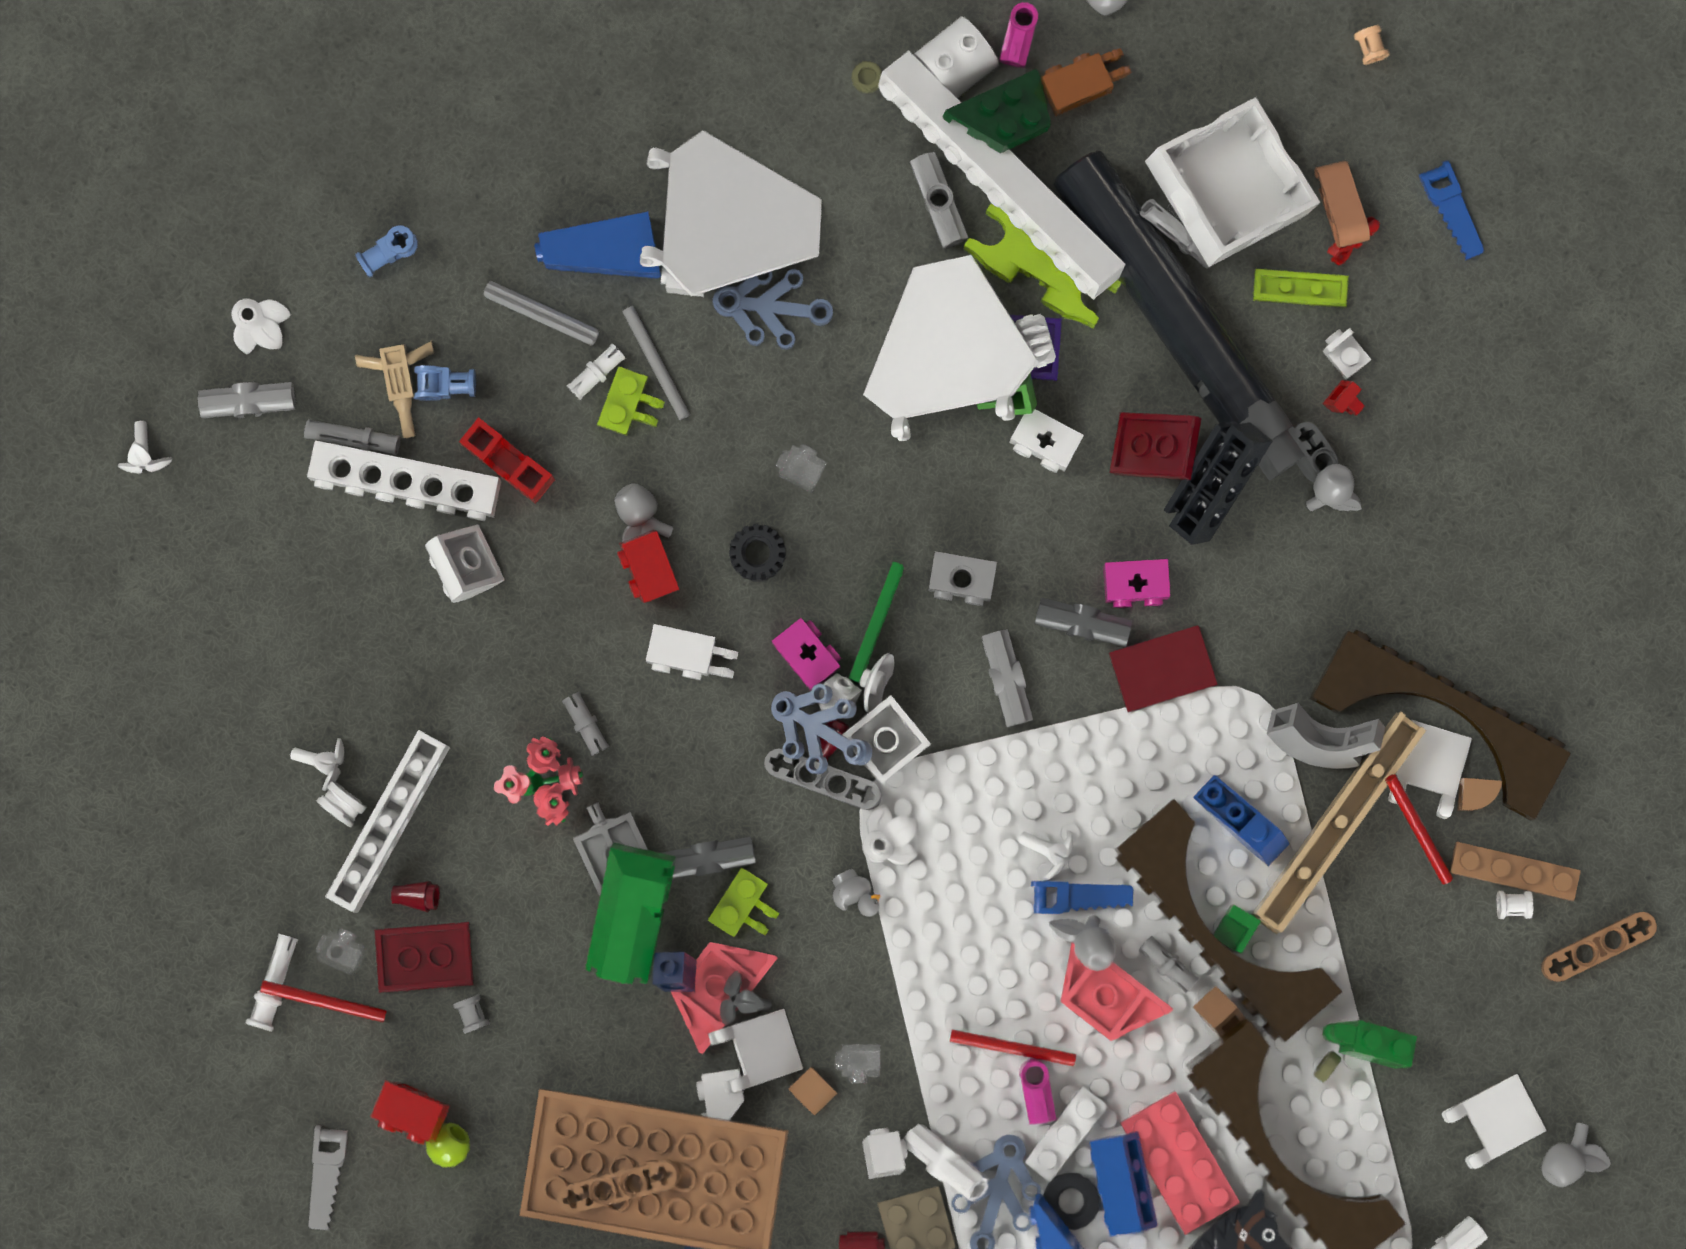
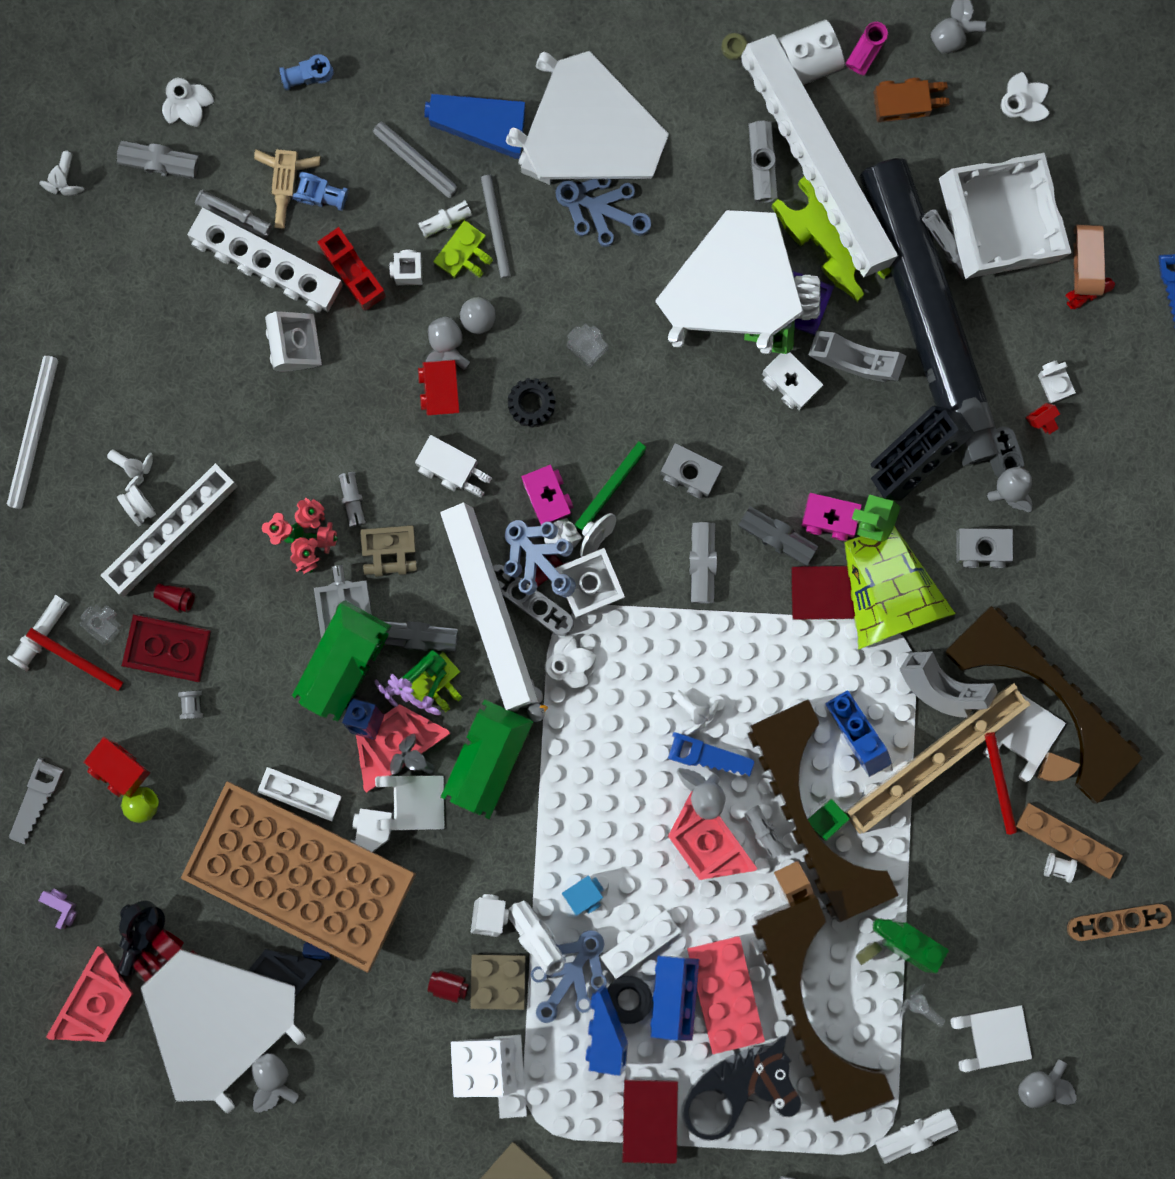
camera: 15 degrees right, 0 degrees up
medium nougat beam [558,1160,680,1214] -> none
medium nougat brick [789,1066,838,1115] -> none
clear brick [836,1044,880,1083] -> none
dark green wing [942,69,1051,154] -> none
red bar [949,1029,1077,1066] -> none
dark pink piece [1019,1059,1056,1124] -> none
dark red tile [1109,412,1202,480] -> none
lime tile [1253,269,1348,308] -> none
light nougat bush [1354,25,1390,65] -> none
none -> white axle [7,356,58,509]
none -> white plate [257,767,342,821]
none -> dark tan plate [361,526,417,577]
none -> plant [375,650,447,715]
none -> white brick [390,250,423,285]
none -> white tile [440,502,538,711]
none -> green brick [440,699,534,820]
none -> light grey piece [460,297,496,334]
none -> dark azure brick [562,875,604,916]
none -> light grey arch [809,331,906,382]
none -> lime wedge [844,526,955,650]
none -> bright green brick [852,495,901,542]
none -> clear plant [900,983,946,1027]
none -> light grey brick [956,529,1013,568]
none -> white plate [1001,72,1049,122]

